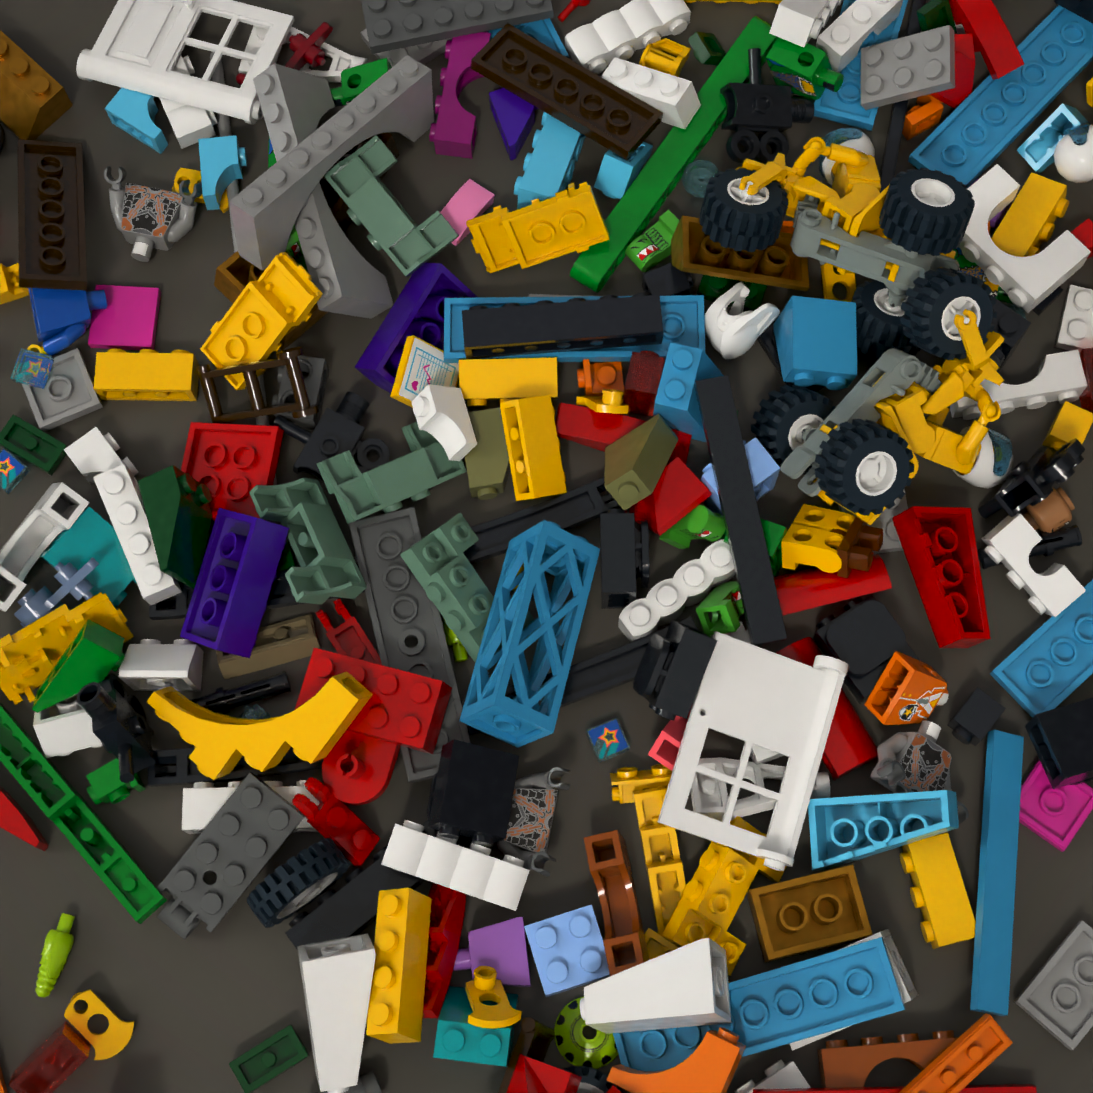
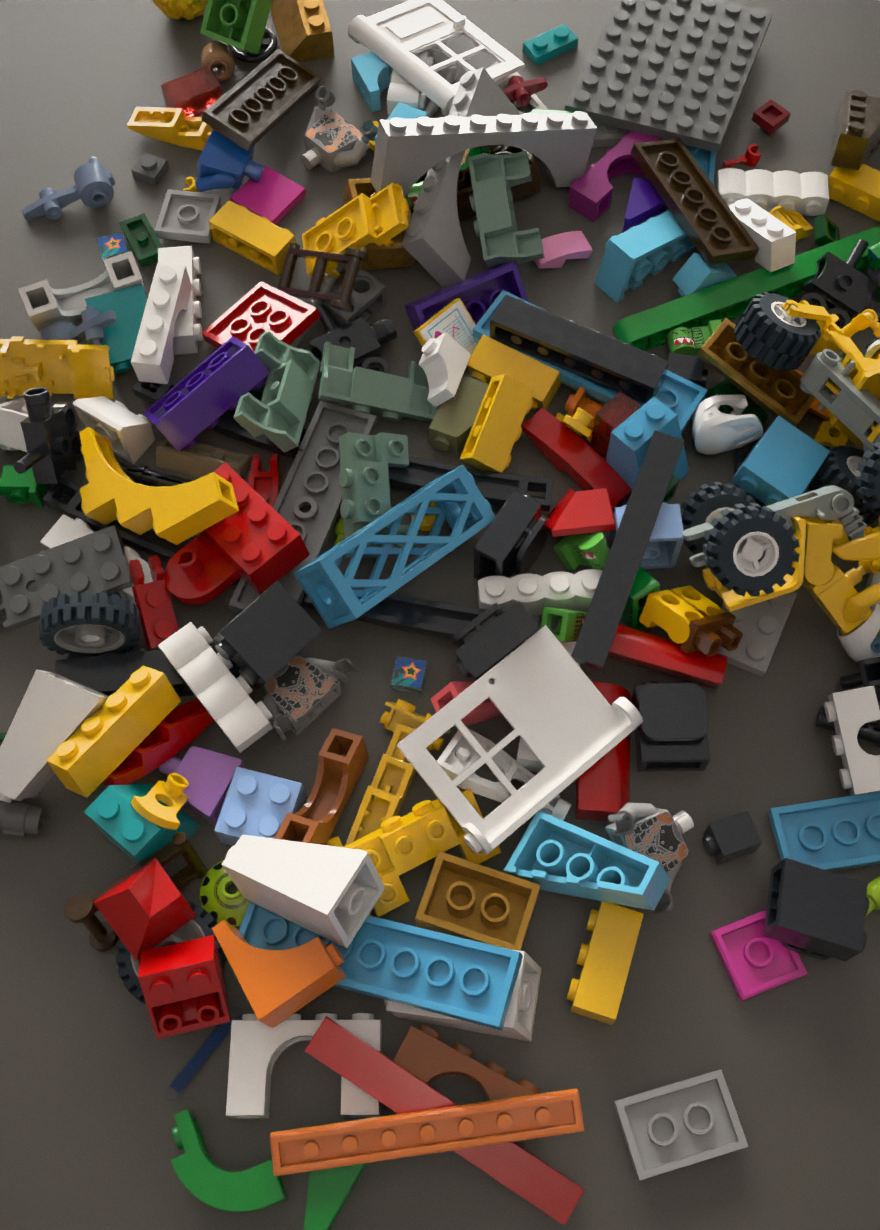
camera: 30 degrees right, 10 degrees down
clear light blue tile [11,348,54,389] -> none
green slope [32,619,125,713] -> none
dark green slope [138,465,212,589] -> none
yellow piece [466,181,610,273] -> none
olive slope [604,414,678,511] -> none
orange torso [864,651,949,725] -> none
red wedge [892,506,991,648] -> none
dark azure tile [970,729,1024,1016] -> none

